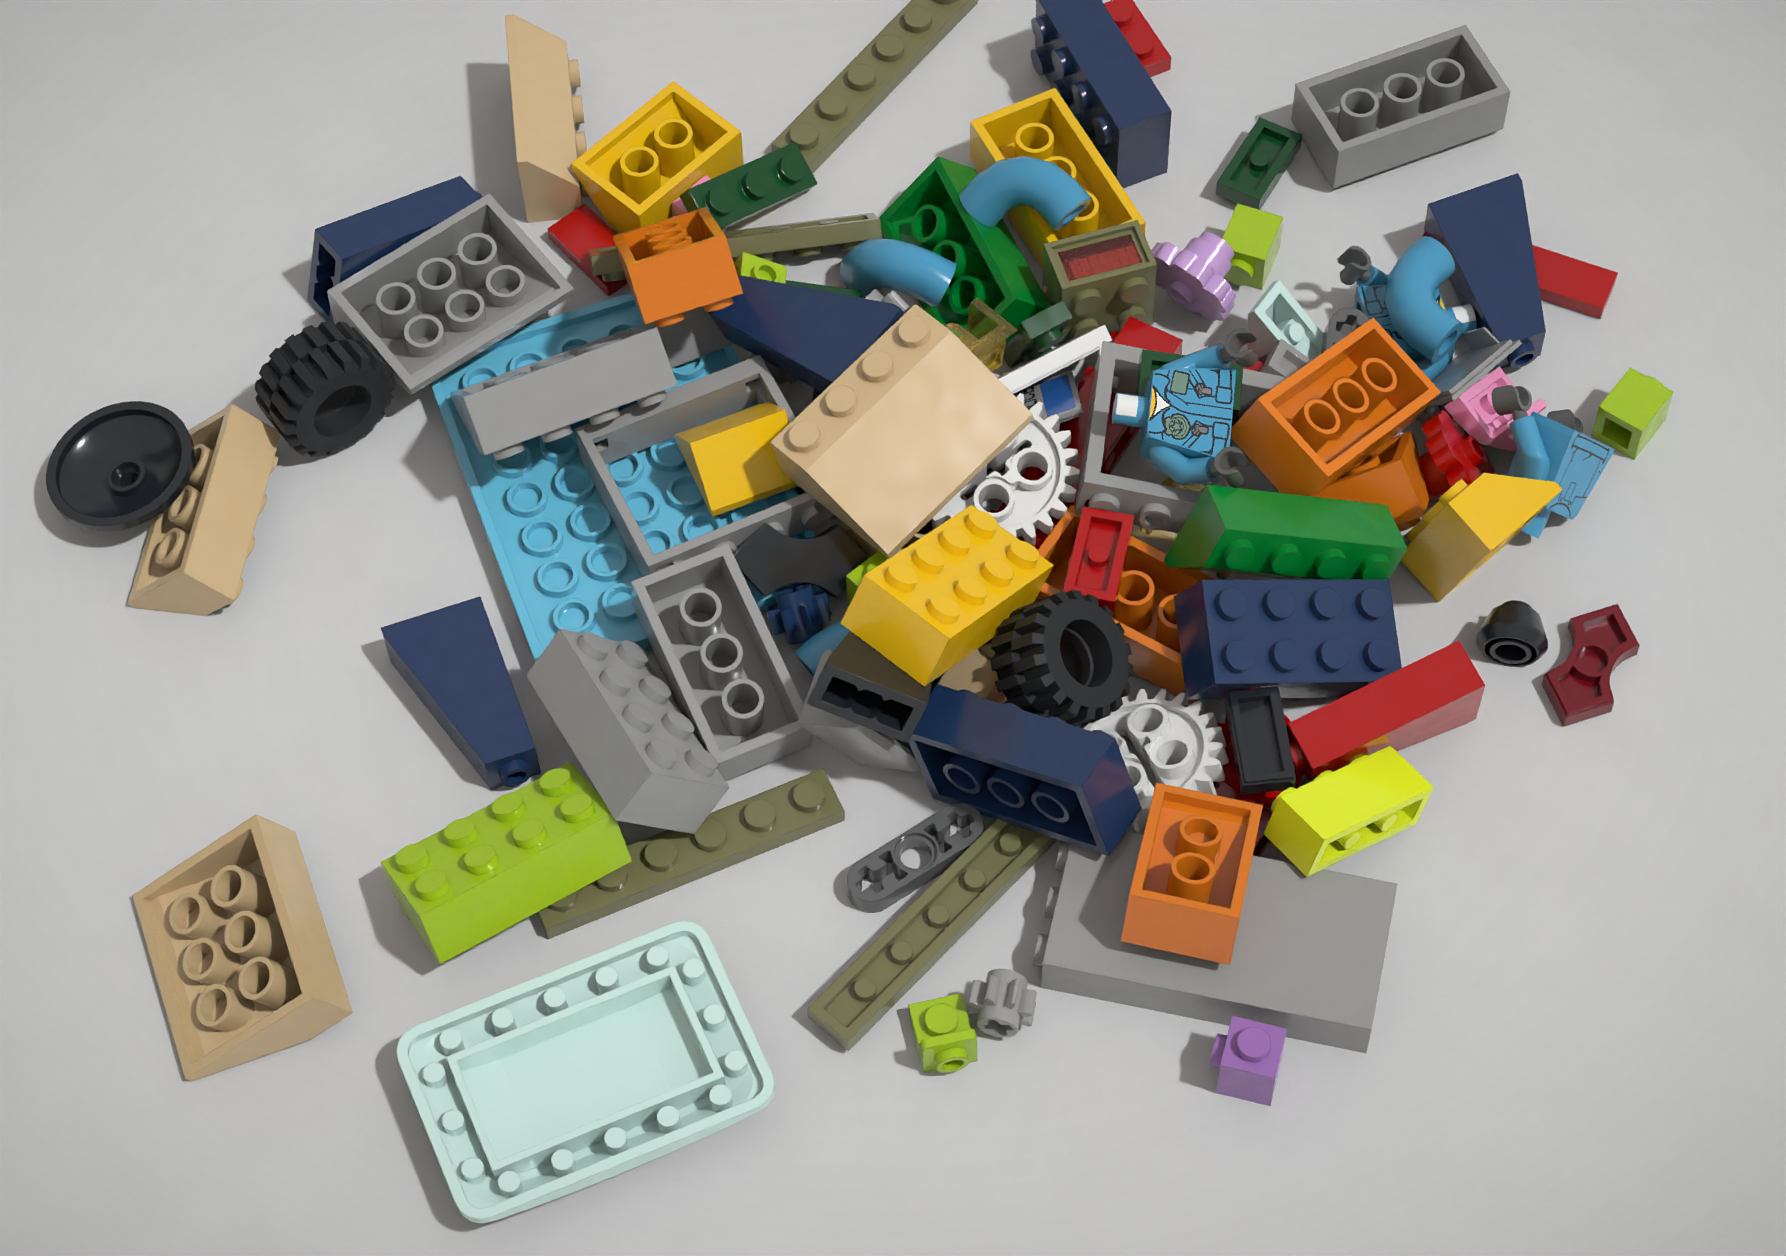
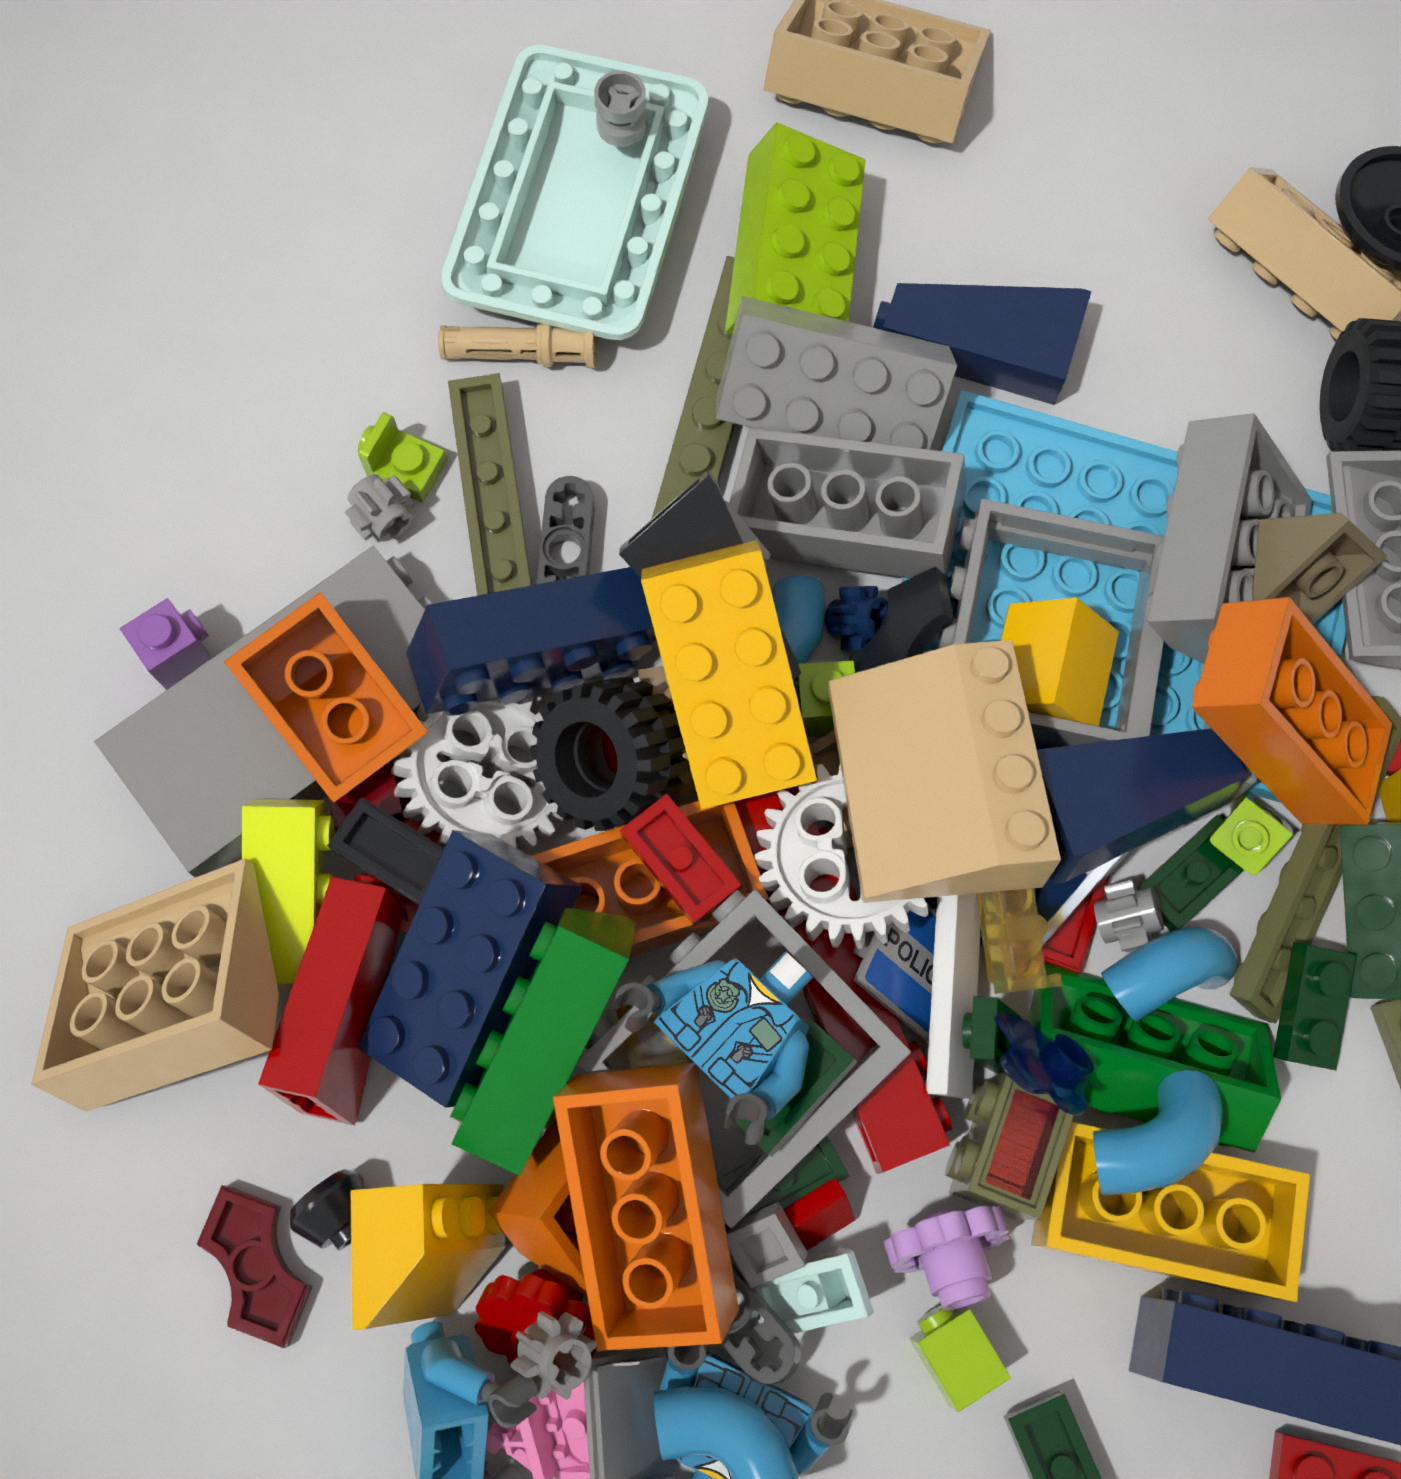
camera: 125 degrees right, 15 degrees up
none -> tan slope [31,858,279,1112]
none -> tan pin [438,323,598,368]
none -> light grey gear [511,1311,597,1400]
none -> light grey wheel [594,71,647,147]
none -> clear blue plate [994,1013,1094,1116]
none -> dark tan slope [1252,513,1387,625]
none -> dark green plate [1273,942,1357,1071]

